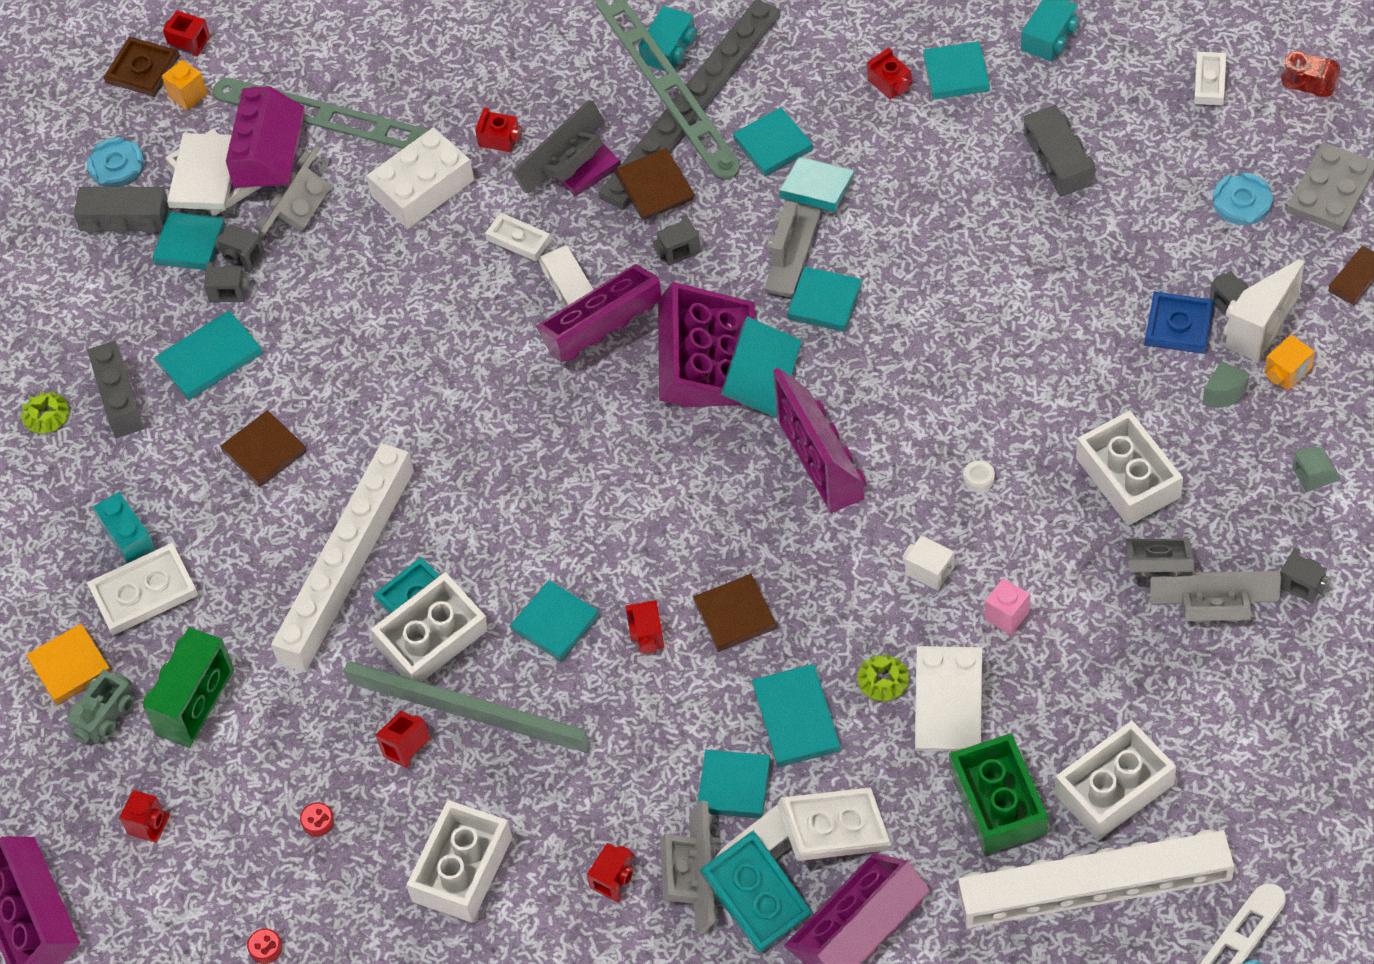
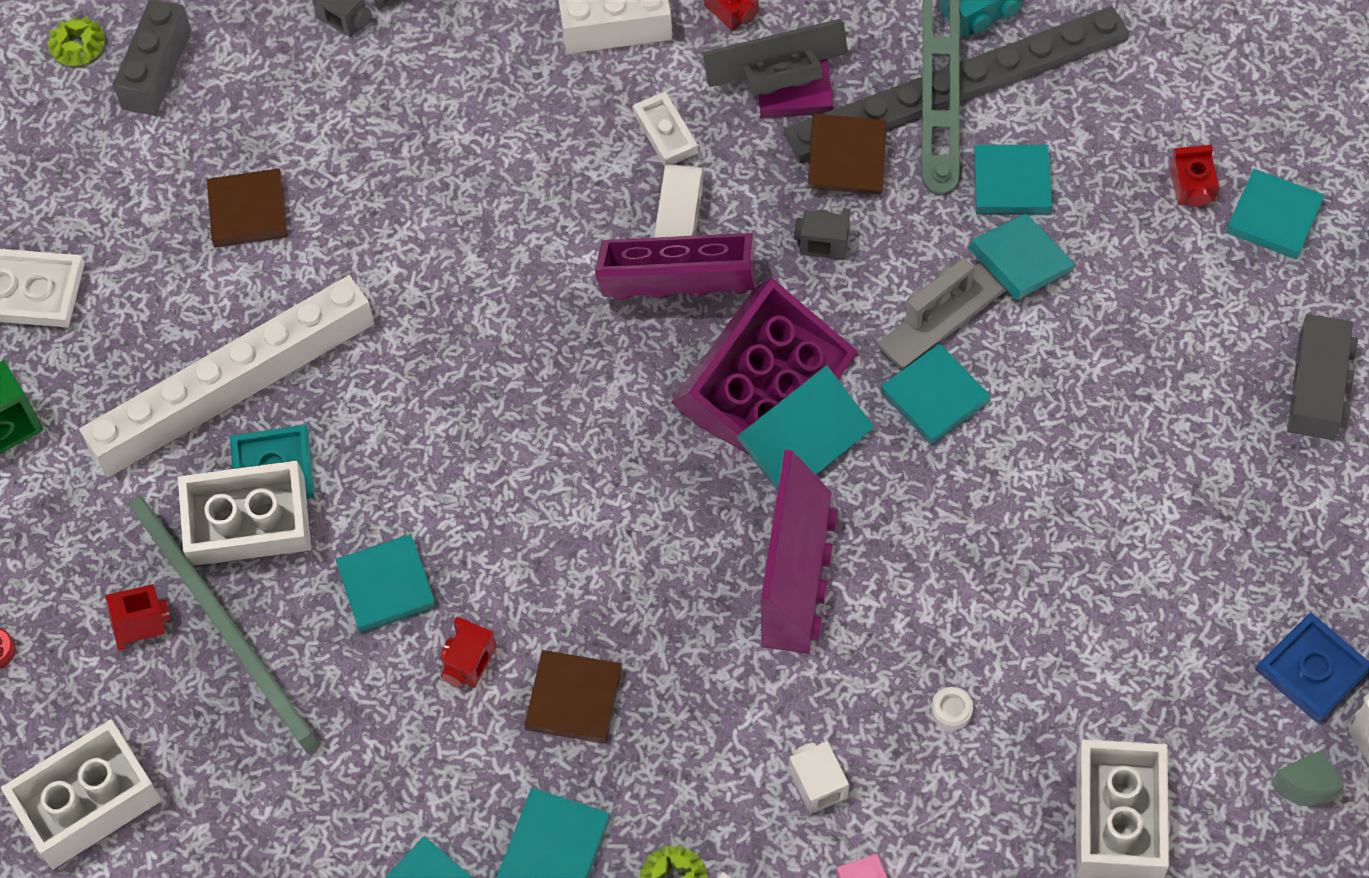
camera: 30 degrees right, 5 degrees up
teal brick [93,491,155,564] -> none
teal tile [155,310,263,401] -> none

